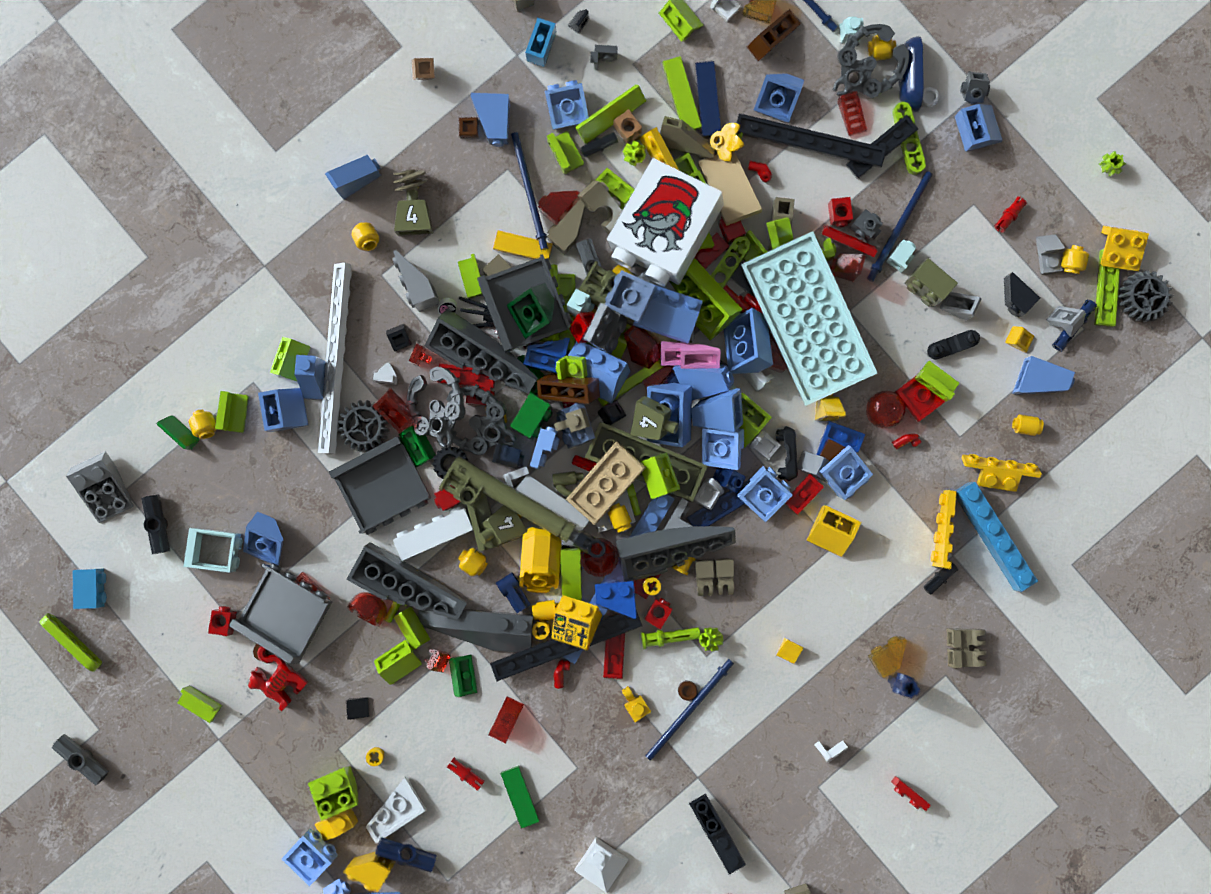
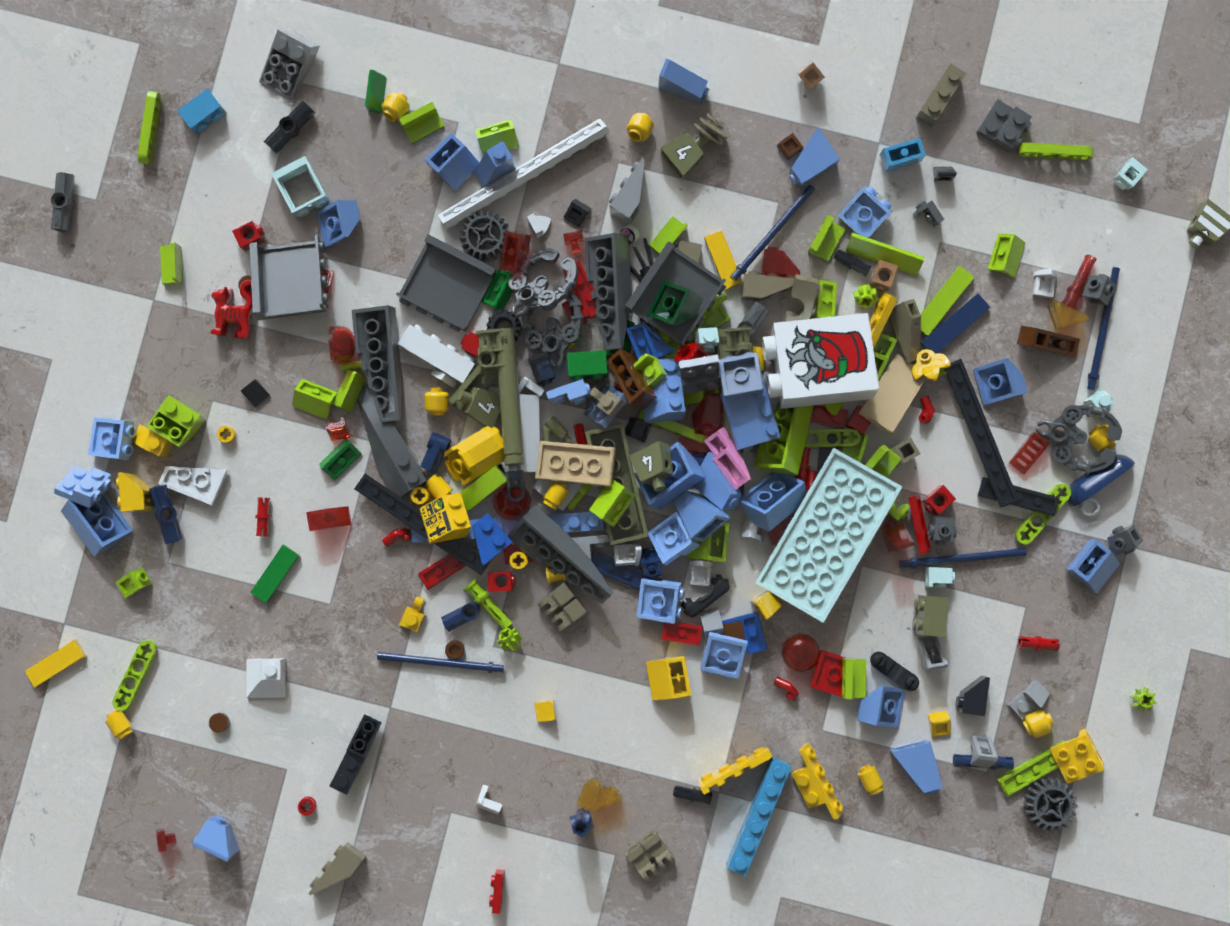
camera: 55 degrees right, 0 degrees up
none -> white tile [431,369,457,388]
none -> dark blue piece [441,602,481,632]
none -> medium blue slope [857,686,905,727]

